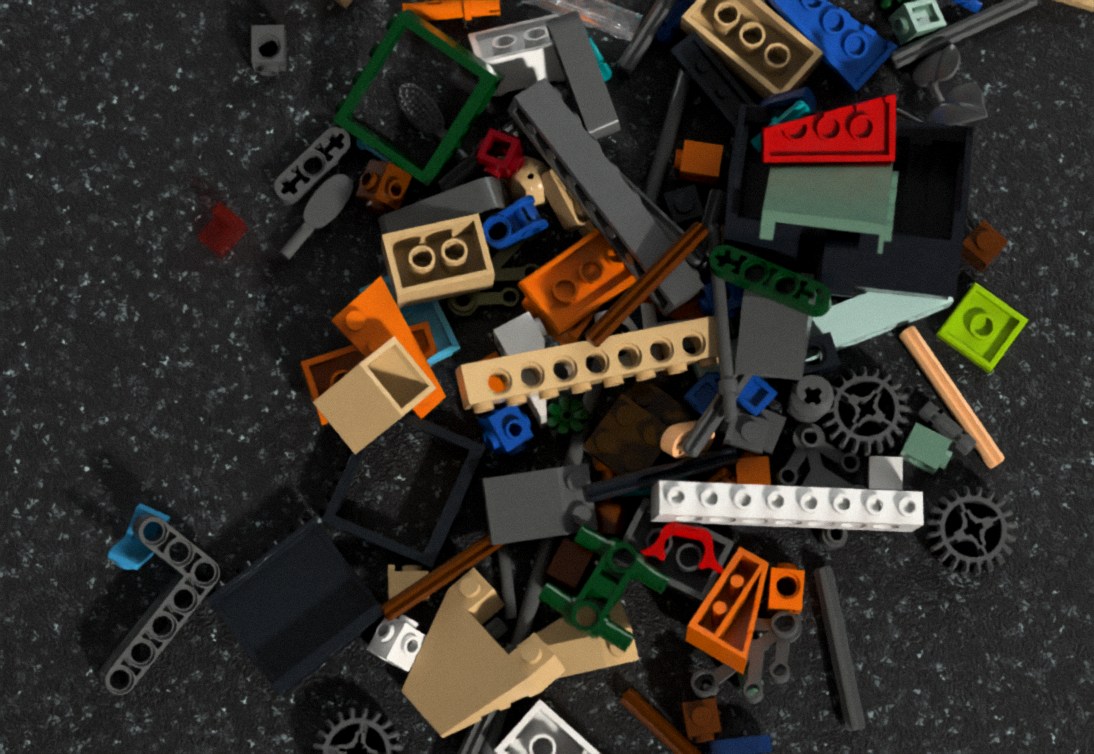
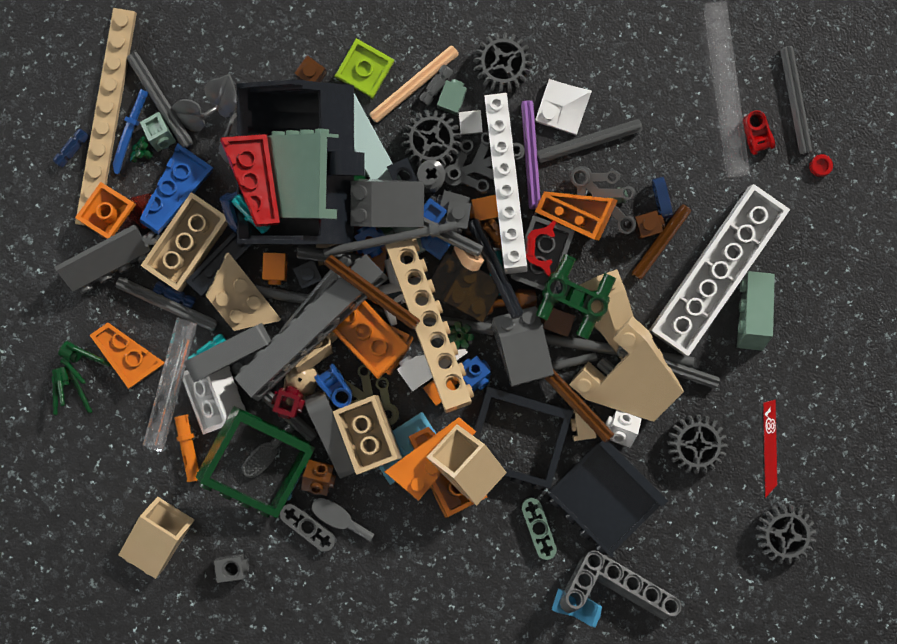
camera: 90 degrees left, 10 degrees up
clear red panel [198,202,248,259] -> none
dark green beam [709,245,832,317] -> none
orange brick [766,563,805,614] -> none
none -> tan wing [206,252,281,331]
none -> medium lavender axle [521,100,540,210]
none -> sand green beam [521,497,557,560]
none -> white plate [535,79,592,135]

